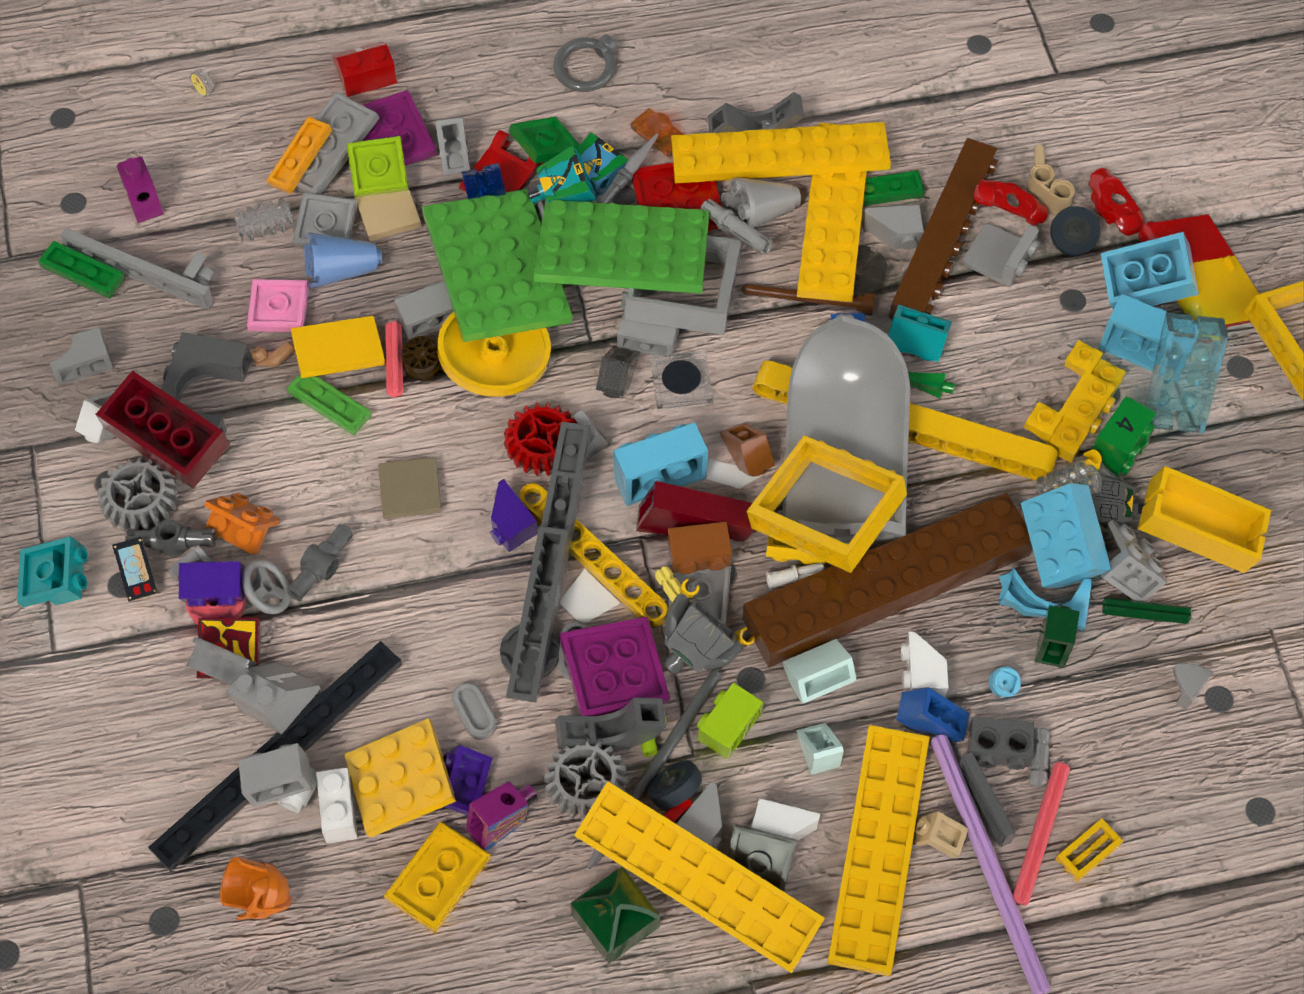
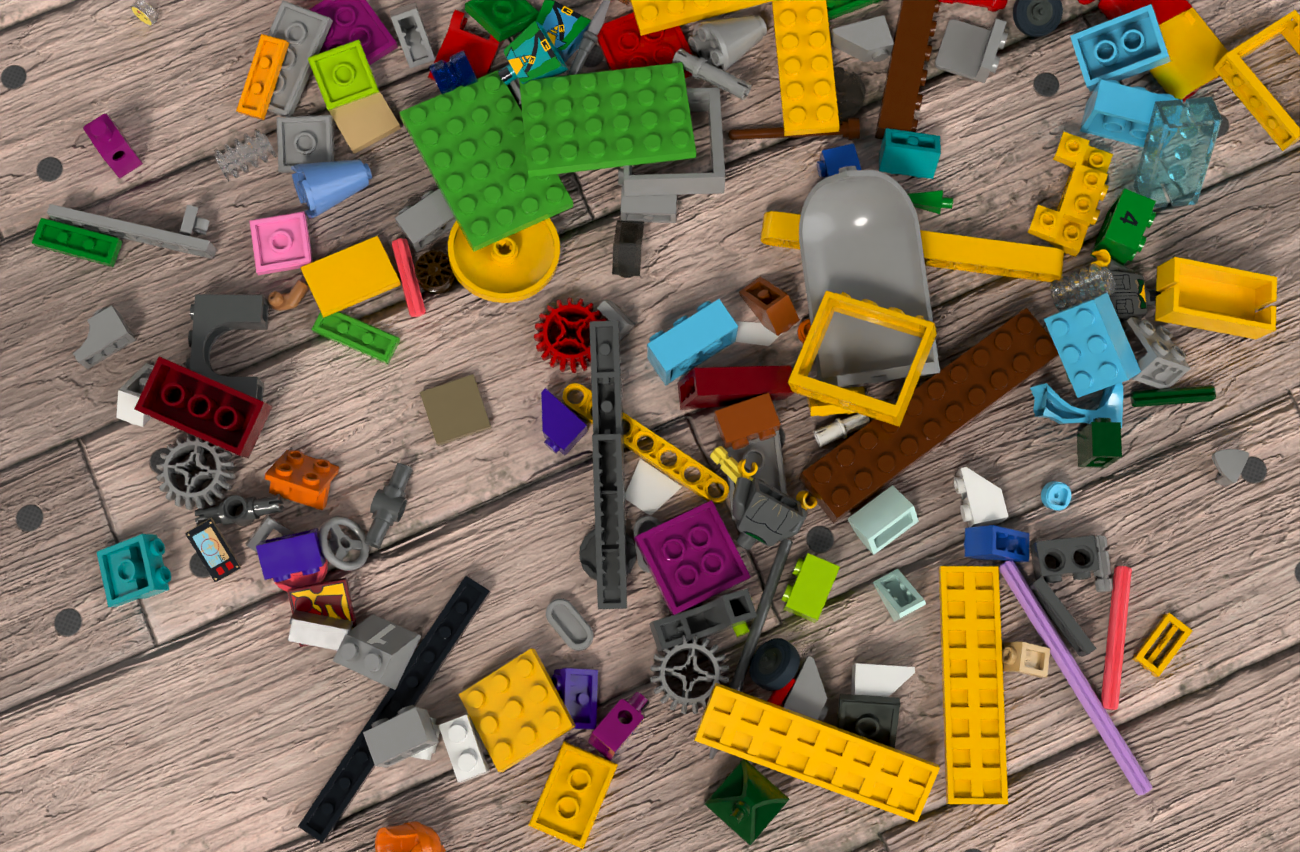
camera: 10 degrees left, 15 degrees up
clear tile [650,350,713,409] -> none

